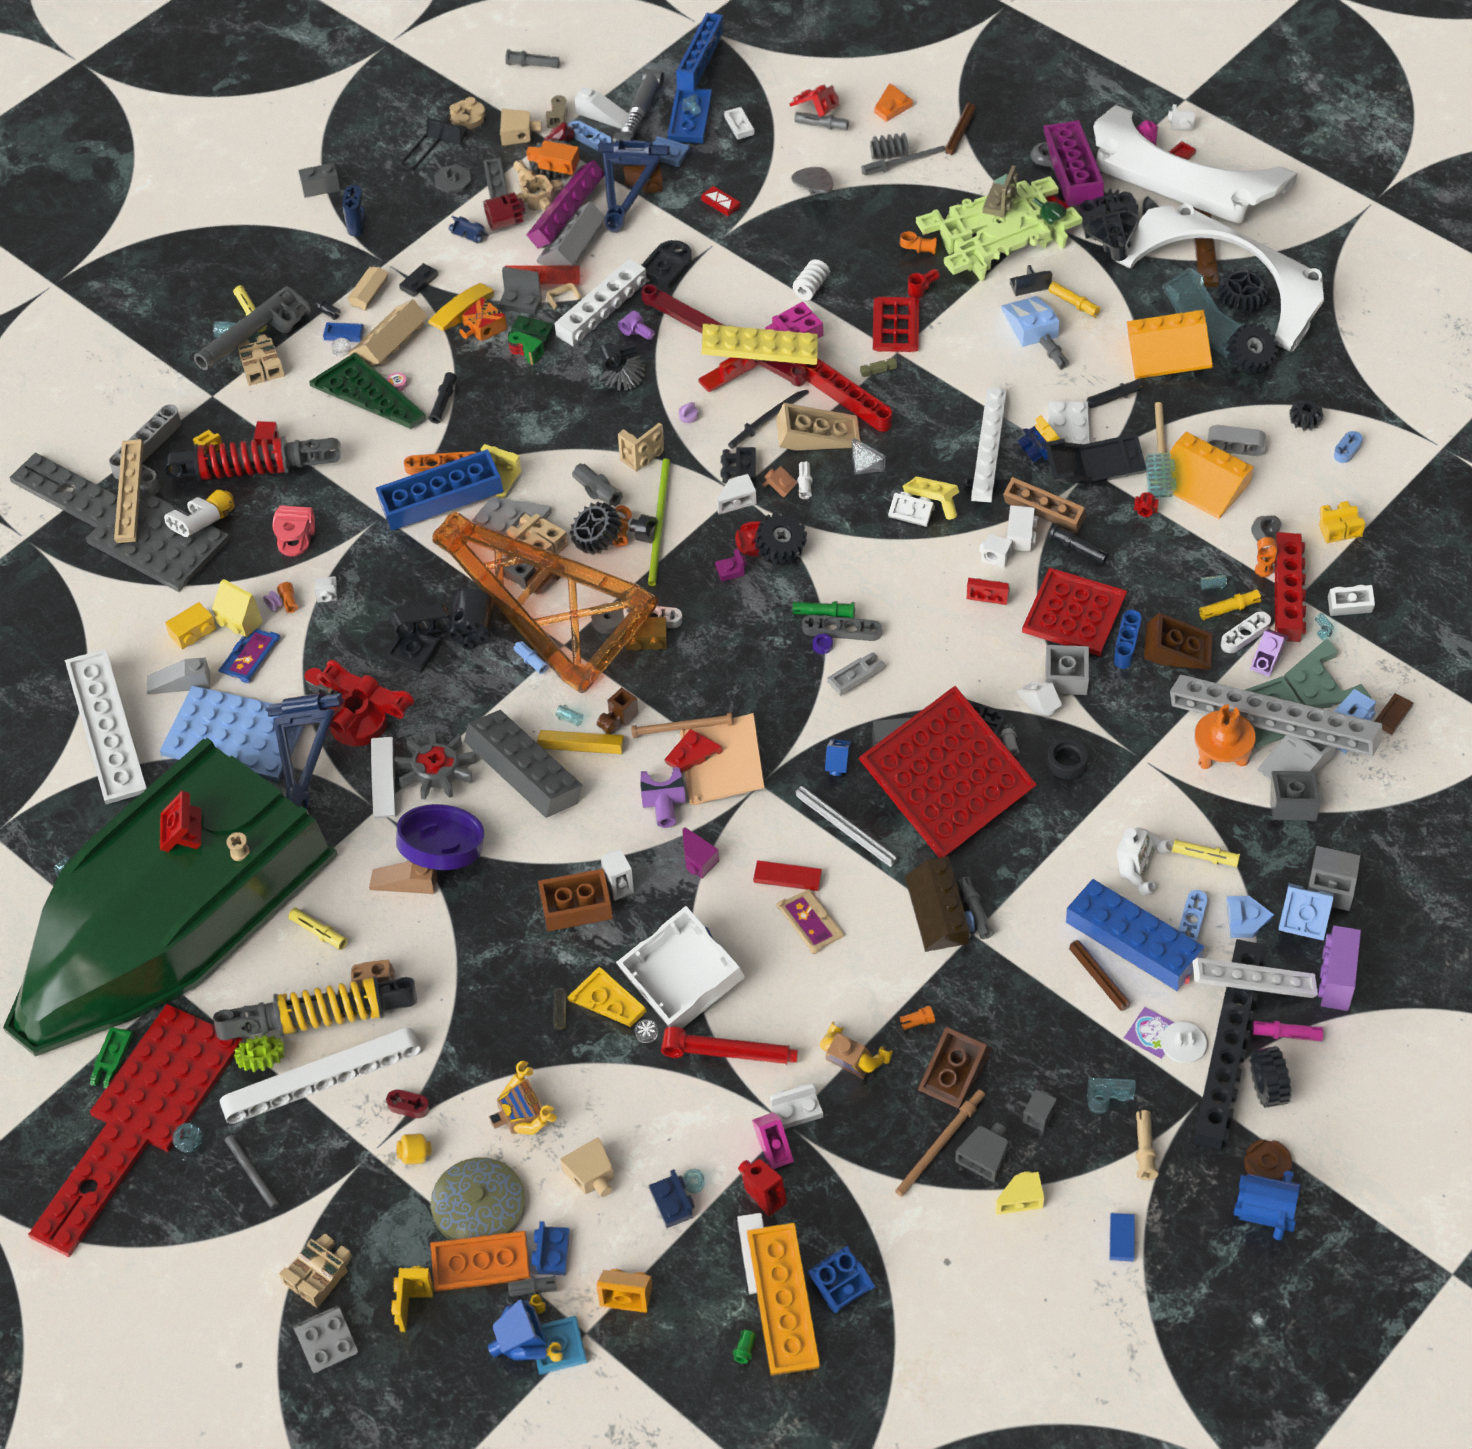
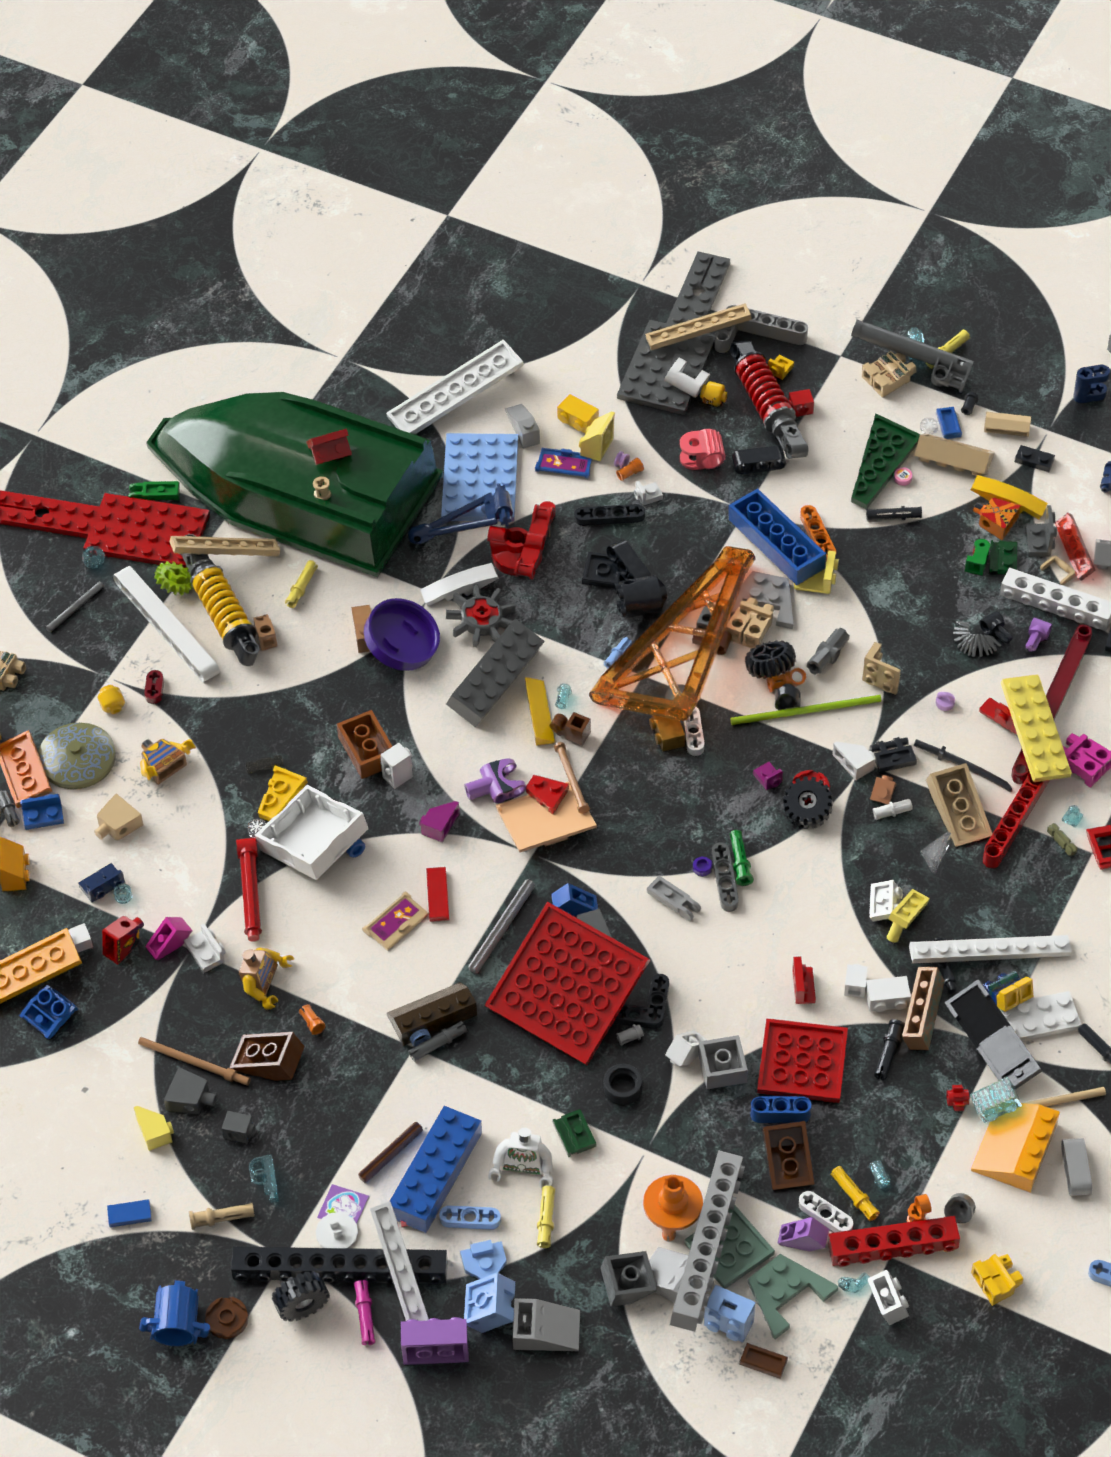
camera: 75 degrees right, 0 degrees up
none -> tan plate [170,536,280,557]
none -> dark green plate [552,1109,596,1157]
none -> black beam [574,504,645,526]
none -> black beam [732,446,787,474]
none -> clear light blue piece [1062,805,1083,828]

